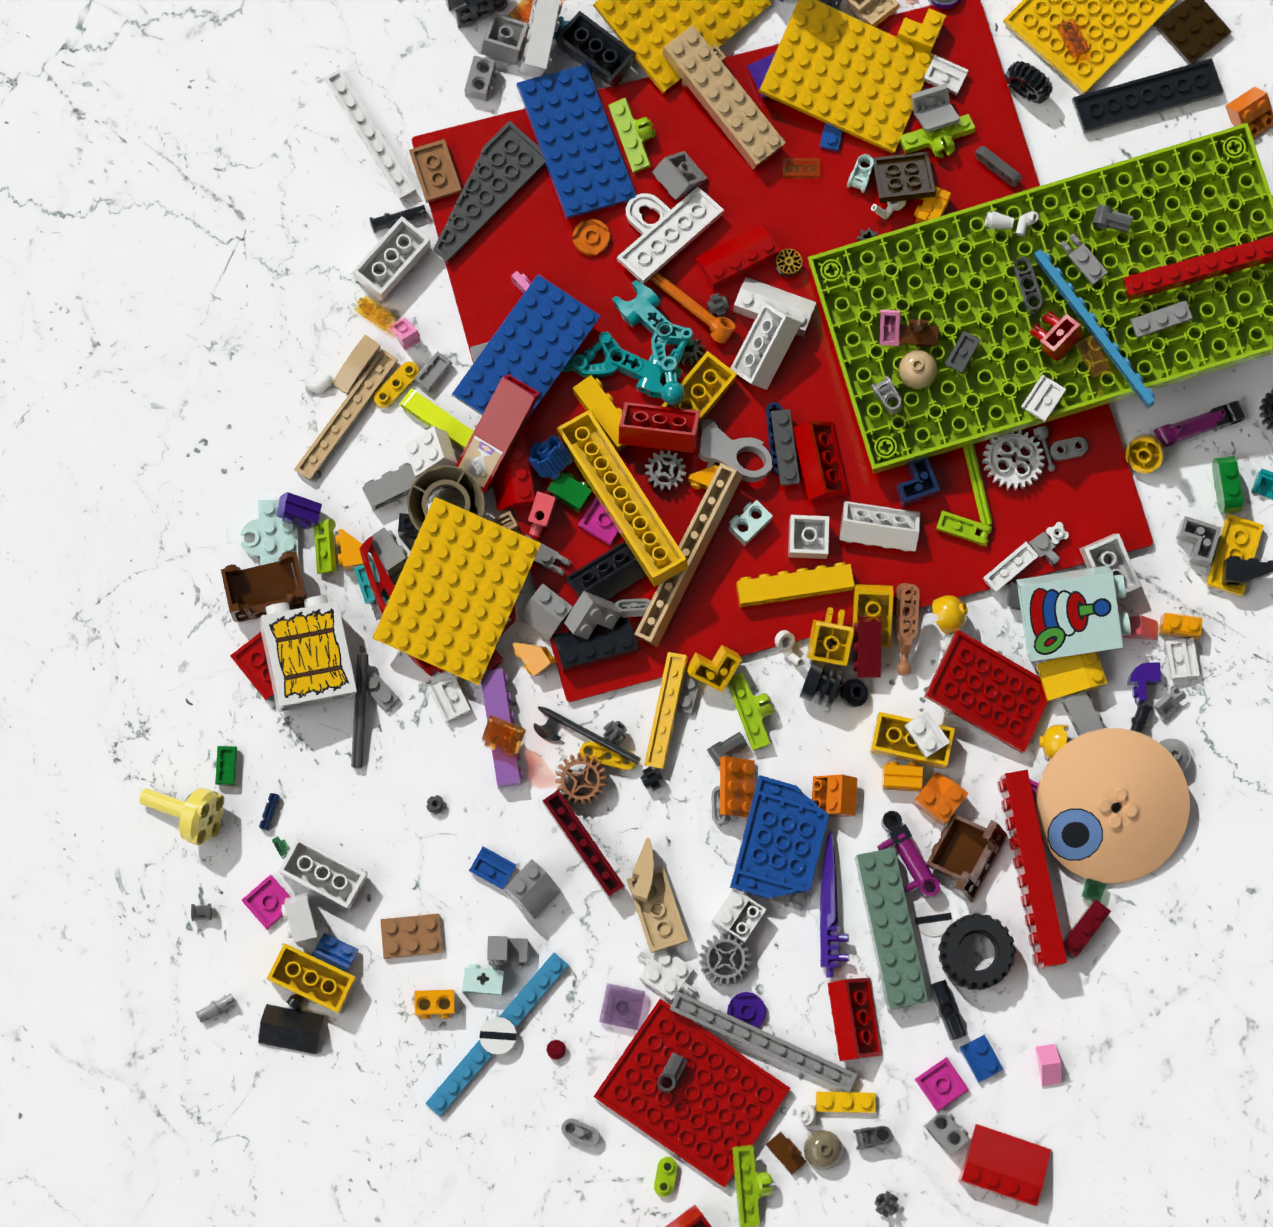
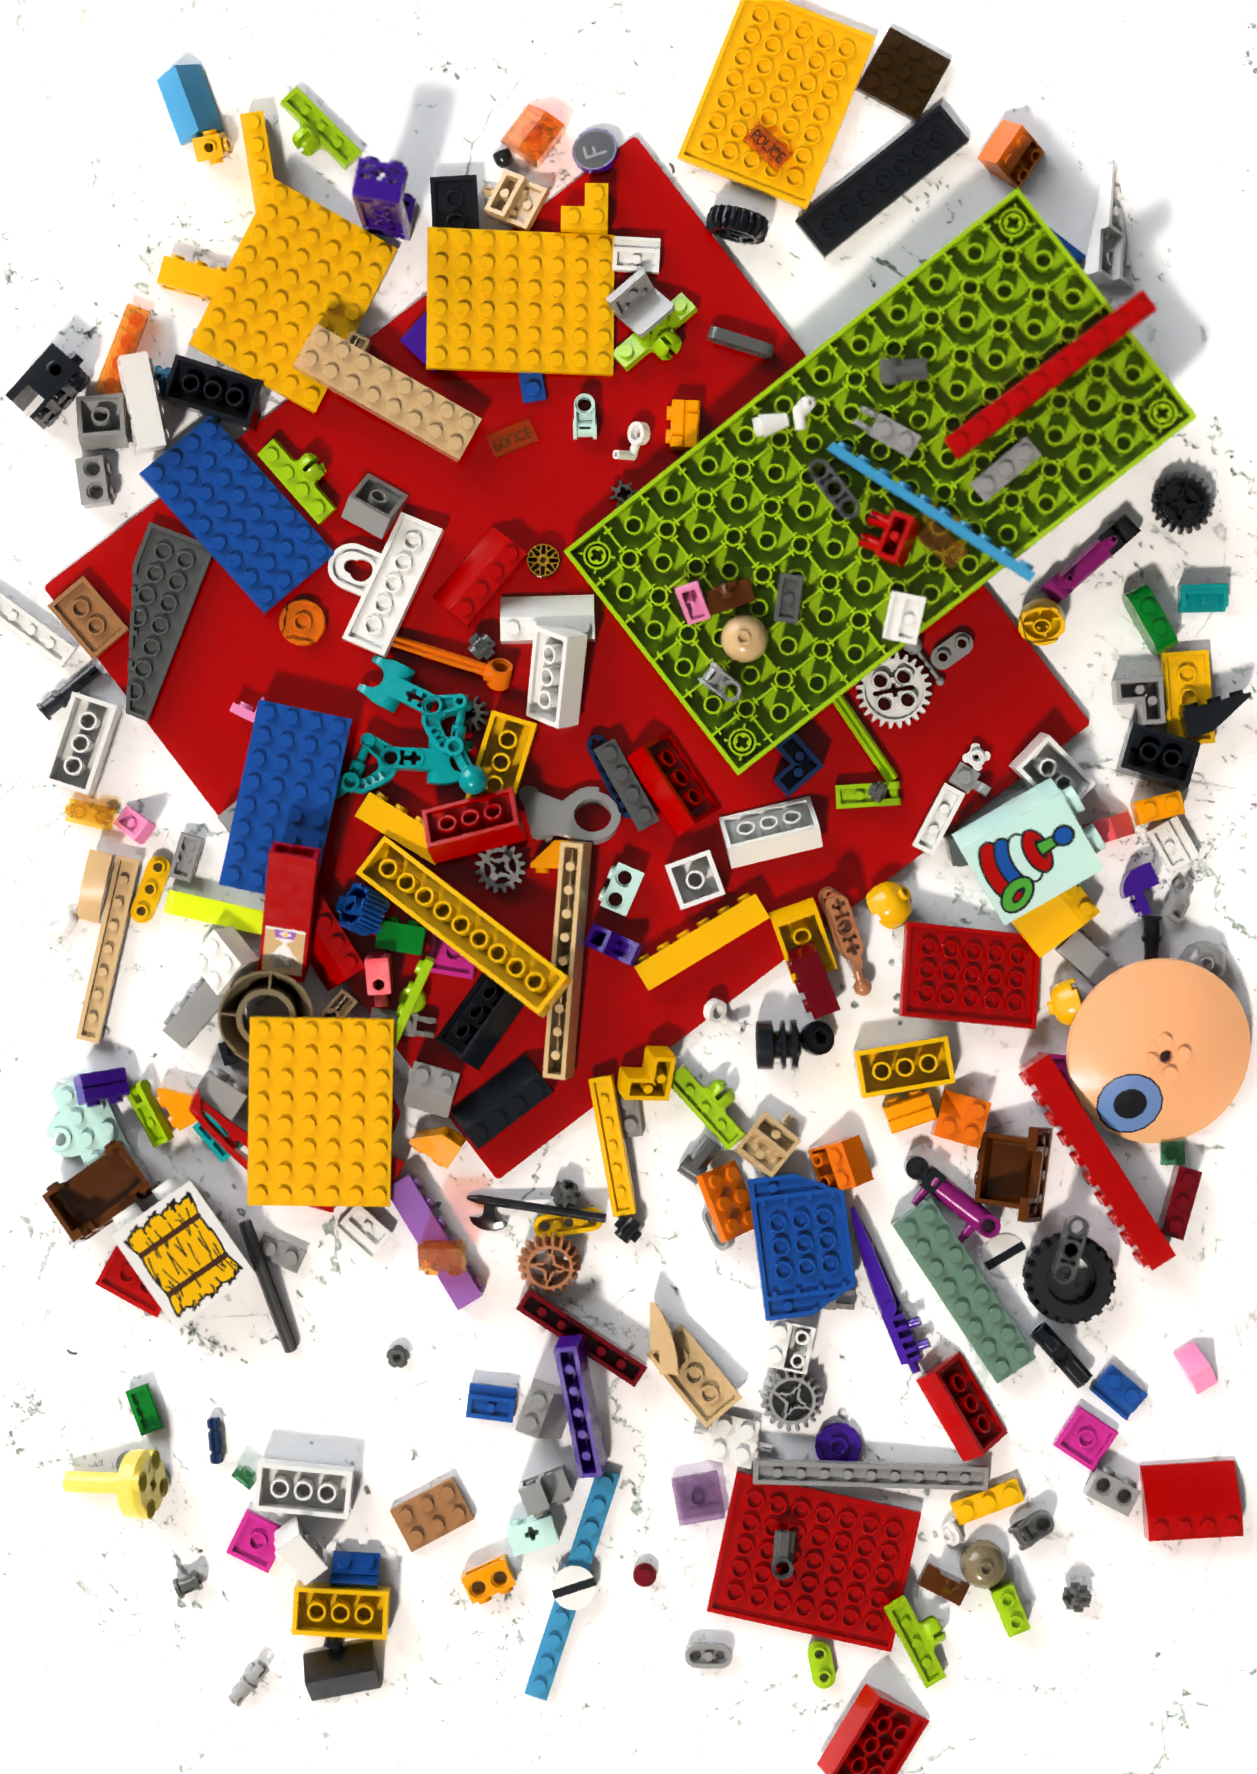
camera: 15 degrees left, 10 degrees up
light grey brick [564,591,622,640] -> none
light grey plate [615,598,651,618] -> none
yellow hinge [806,607,854,666] -> none
dark brown plate [873,152,936,203] -> none
white plate [904,710,950,758] -> none
none -> lime plate [393,956,436,1048]
none -> brick [554,1335,608,1478]
none -> dark purple brick [583,923,643,967]
none -> tan plate [734,1111,802,1178]
none -> dark grey plate [868,780,888,803]
none -> lime brick [988,1579,1031,1638]
none -> dark grey beam [1051,1215,1089,1284]
none -> black slope [1115,723,1201,792]

